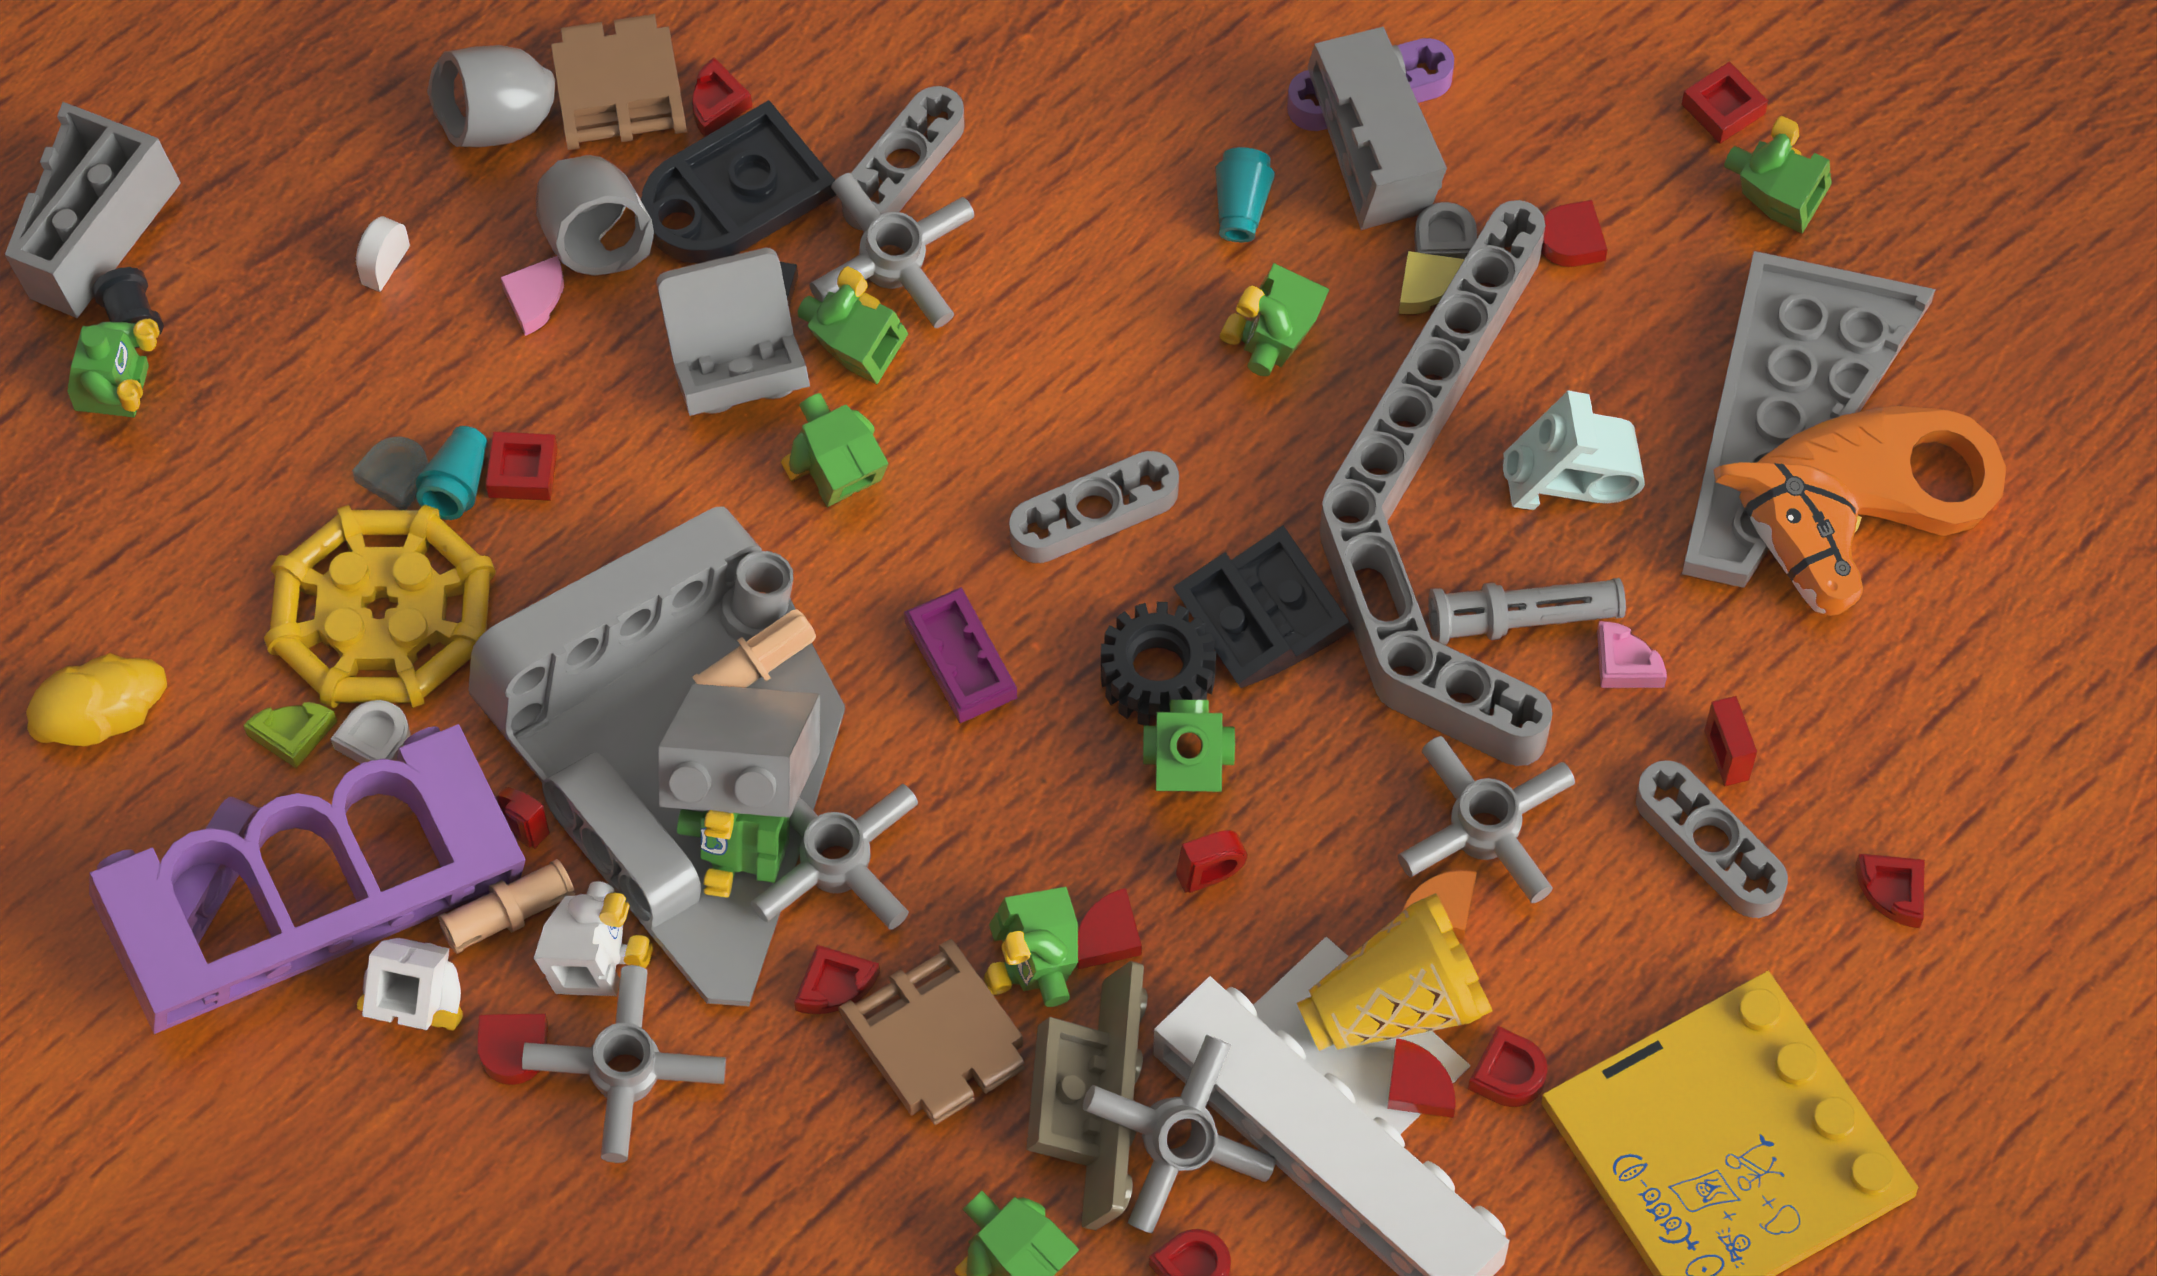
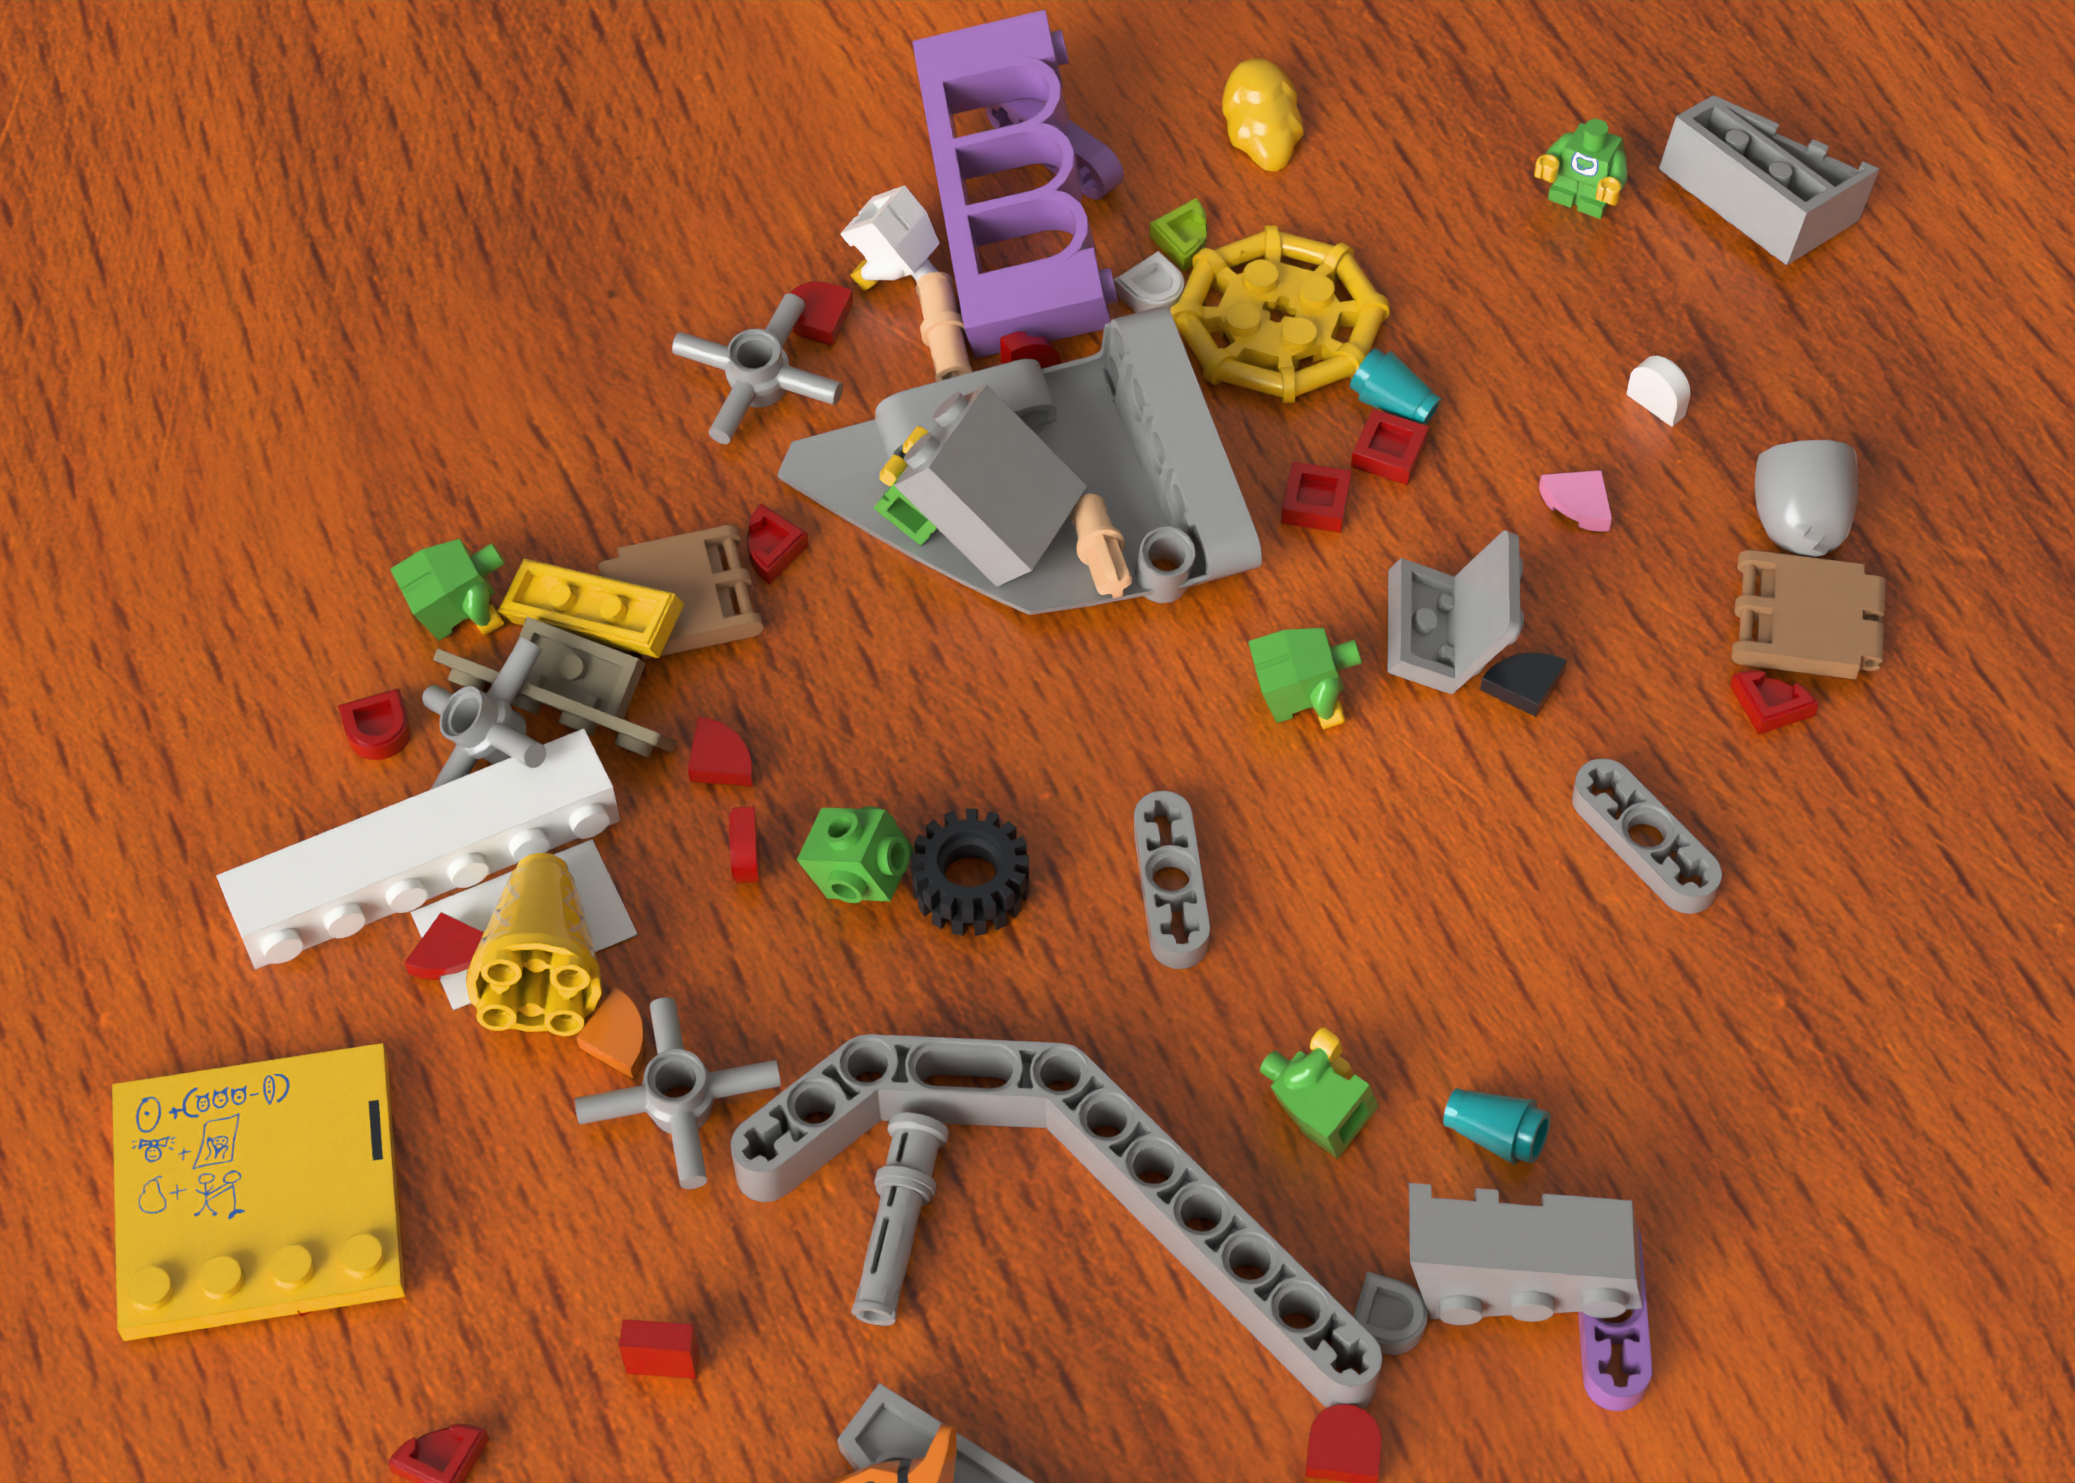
camera: 110 degrees right, 5 degrees down
black bush [92,267,164,348] -> none
clear light blue tile [352,437,428,510] -> none
white piece [534,881,654,996] -> none
light grey piece [536,155,654,276] -> none
black plate [641,100,836,264] -> none
light grey bar [751,784,918,929] -> none
bright green piece [798,266,909,385] -> none
light grey bar [810,173,975,328] -> none
magenta plate [904,587,1017,723] -> none
bright green piece [983,887,1078,1007] -> none
black slope [1173,525,1354,688] -> none
light yellow tile [1399,251,1465,314] -> none
red tile [1468,1026,1548,1107] -> none
light aqua pin [1503,391,1645,510] -> none
bright pink tile [1597,621,1667,688] -> none
light grey beam [1636,760,1788,918] -> none
none -> yellow tile [498,559,684,658]
none -> red tile [1281,461,1352,533]

